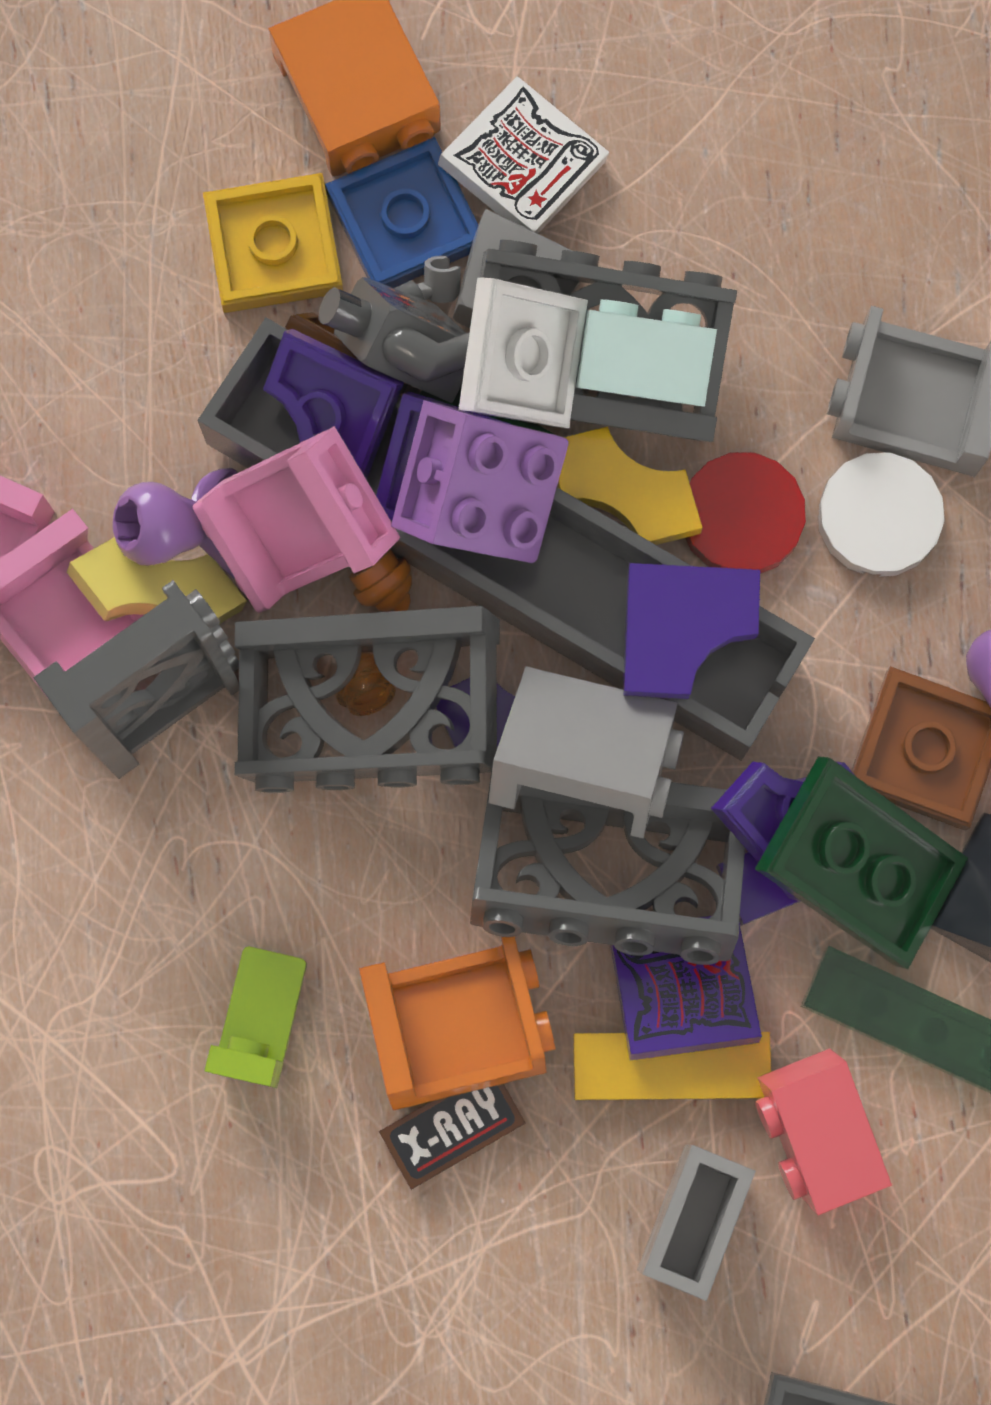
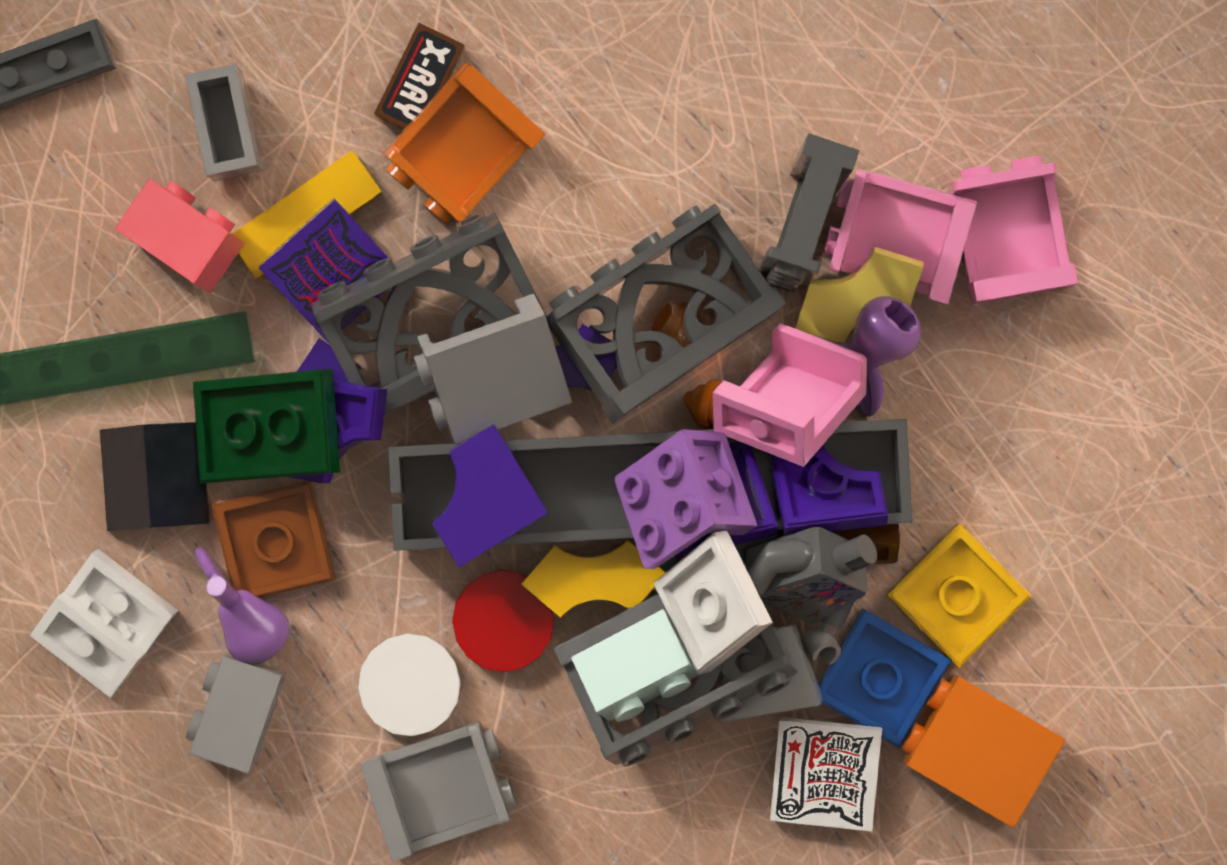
camera: 145 degrees right, 10 degrees up
lime bracket [204,946,307,1088] -> none

